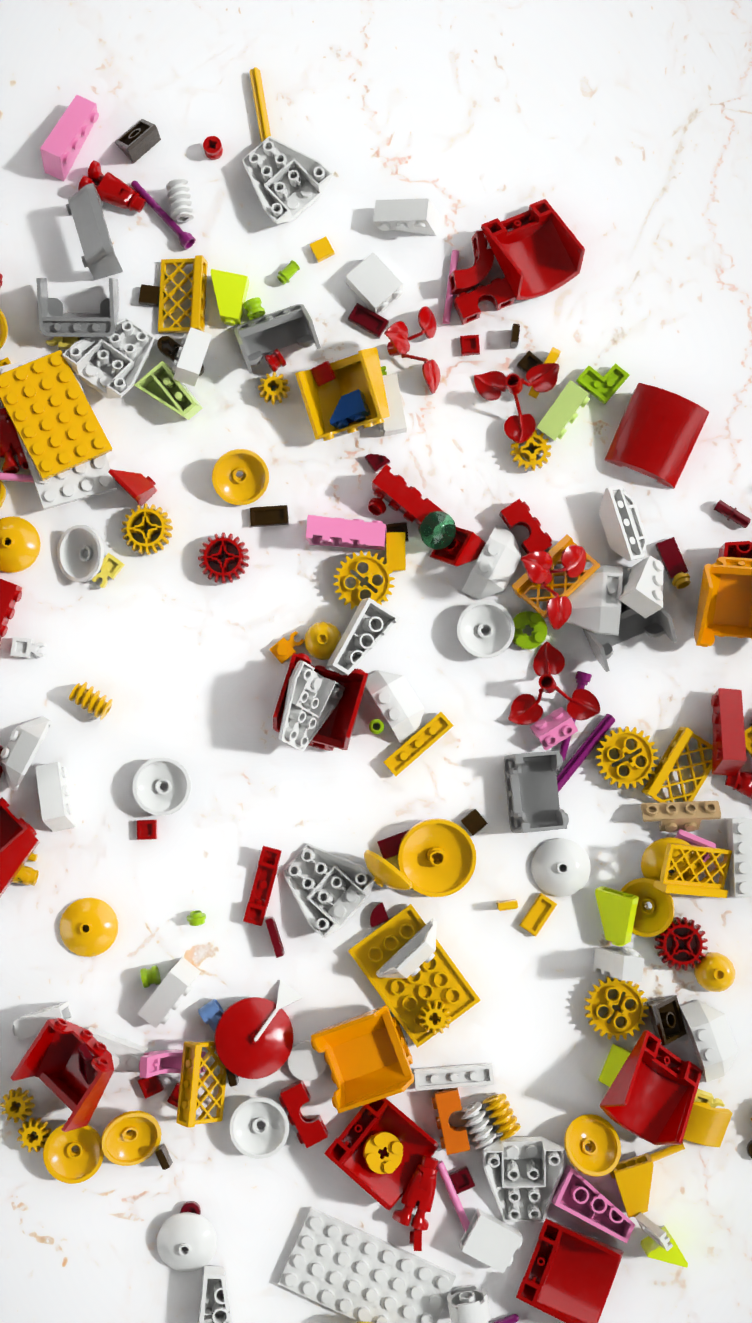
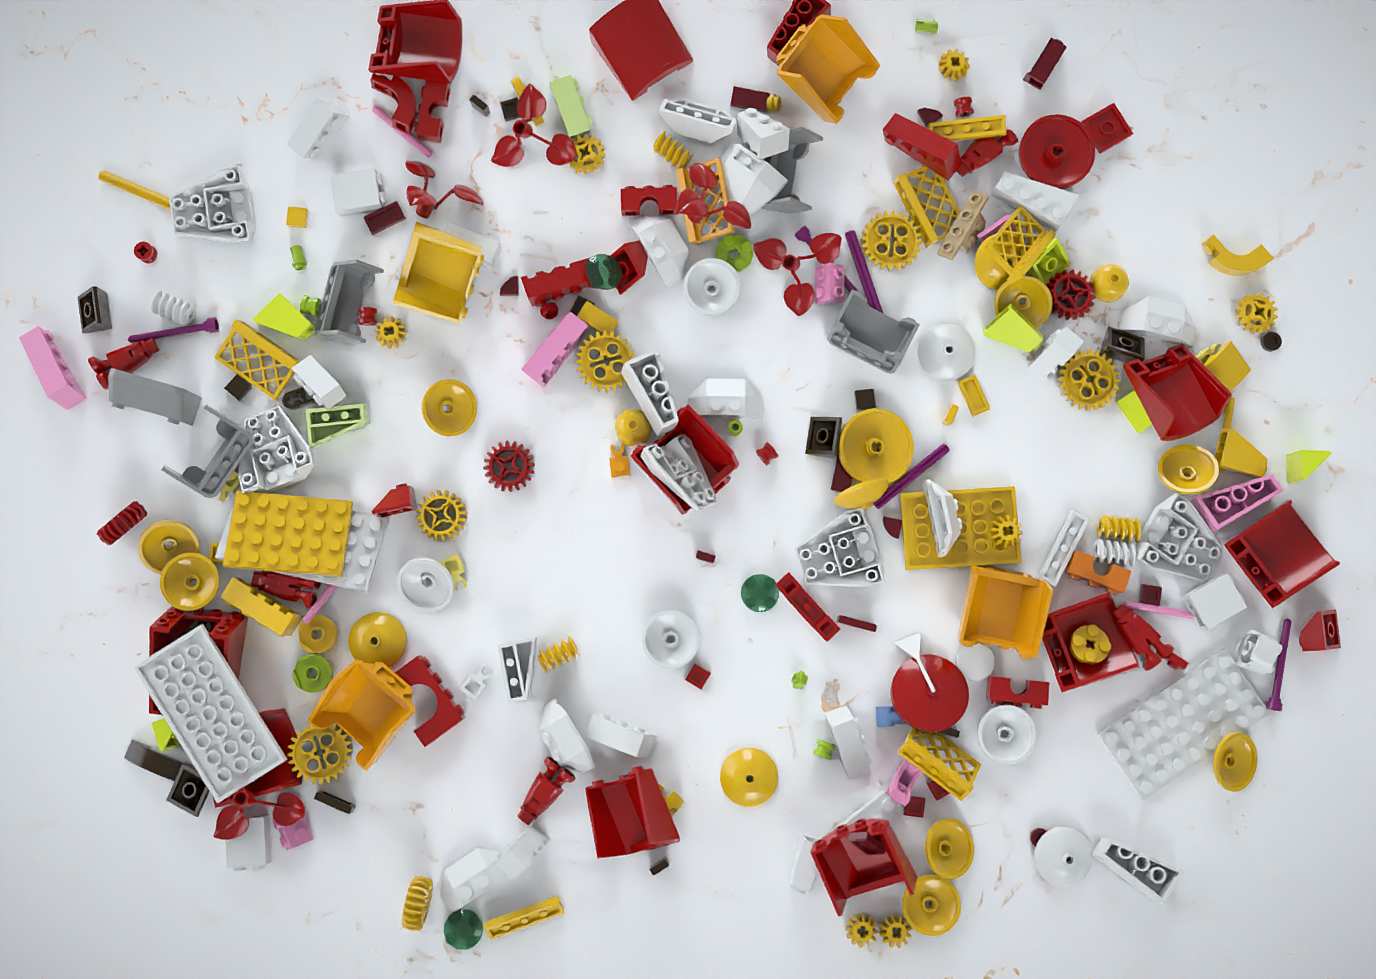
camera: 60 degrees left, 0 degrees up
dark brown tile [155,1144,173,1170] -> none
dark brown tile [250,505,289,528] -> none
red tile [310,361,336,387] -> none
blue slope [330,389,371,429] -> none
yellow plate [383,712,454,777] -> none
red tile [460,334,480,356] -> none
lime plate [576,363,630,405] -> none
white tile [635,1212,673,1252] -> none
dark red axle [713,499,751,528] -> none
none -> white wedge [497,637,538,703]
none -> yellow piece [653,130,694,169]
none -> dark red tile [695,550,716,564]
none -> clear green dish [741,574,779,612]
none -> red wheel [755,442,779,466]
none -> dark brown slope [805,417,842,459]
none -> magenta axle [873,443,950,509]
none -> neon yellow slope [1026,237,1071,285]

